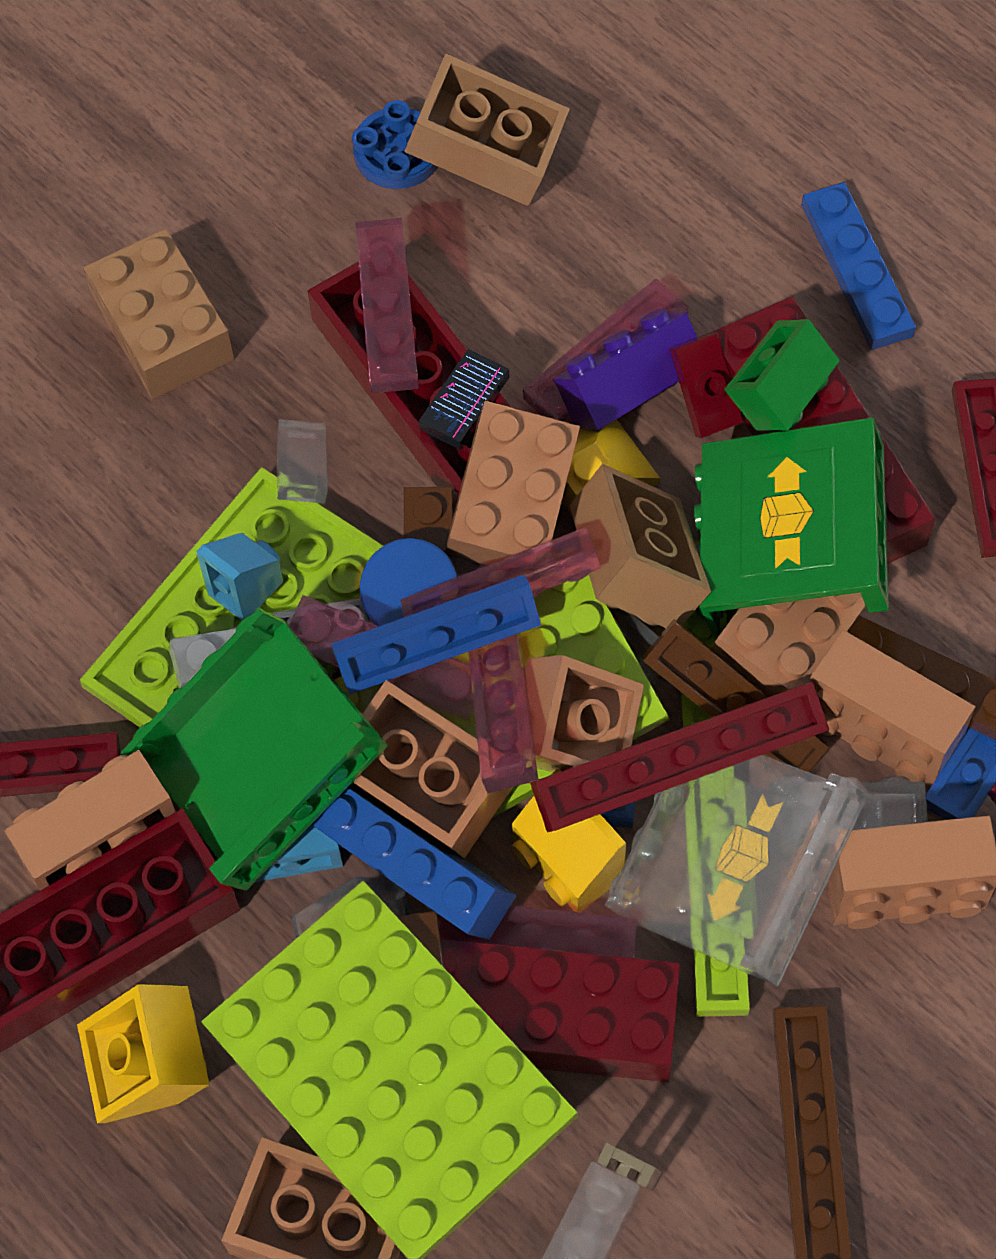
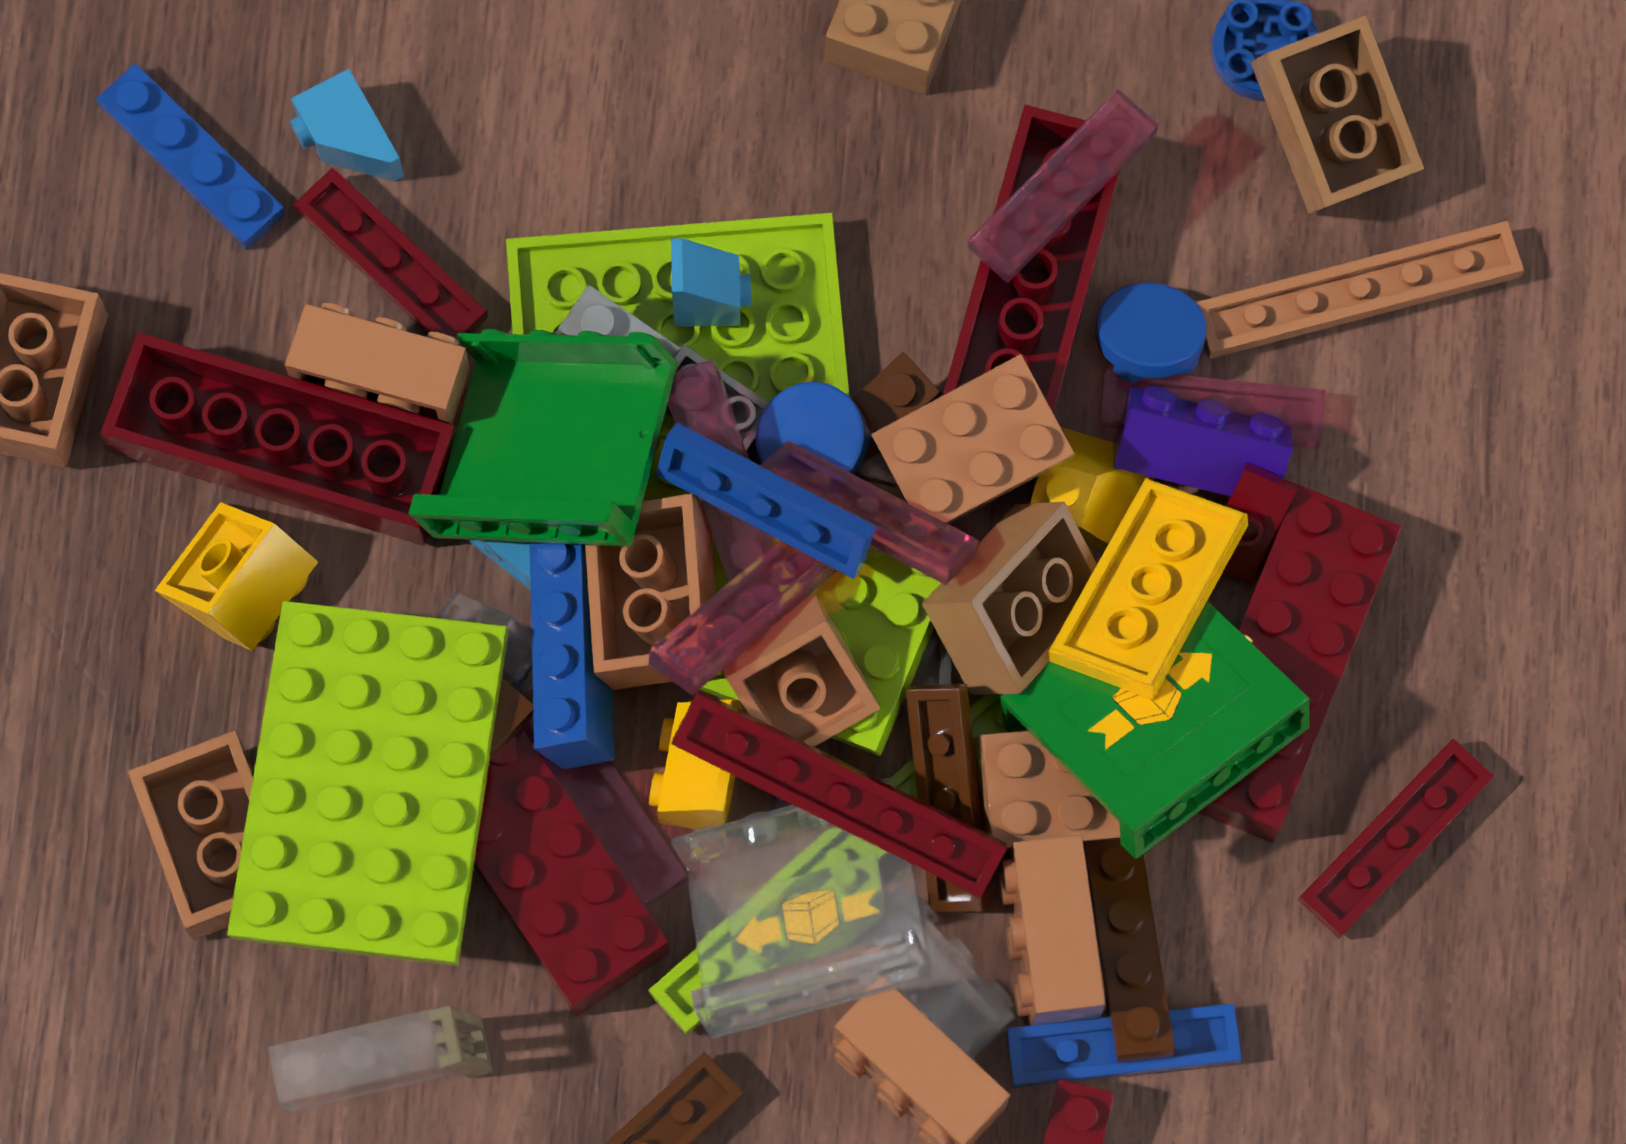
camera: 45 degrees right, 10 degrees up
clear tile [276,419,328,504] -> none
black tile [419,349,510,450] -> none
green brick [724,319,840,431] -> none
blue plate [801,182,916,350] -> none
none -> yellow tile [1049,478,1248,700]
none -> blue tile [1095,282,1207,382]
none -> nougat plate [1196,221,1524,359]

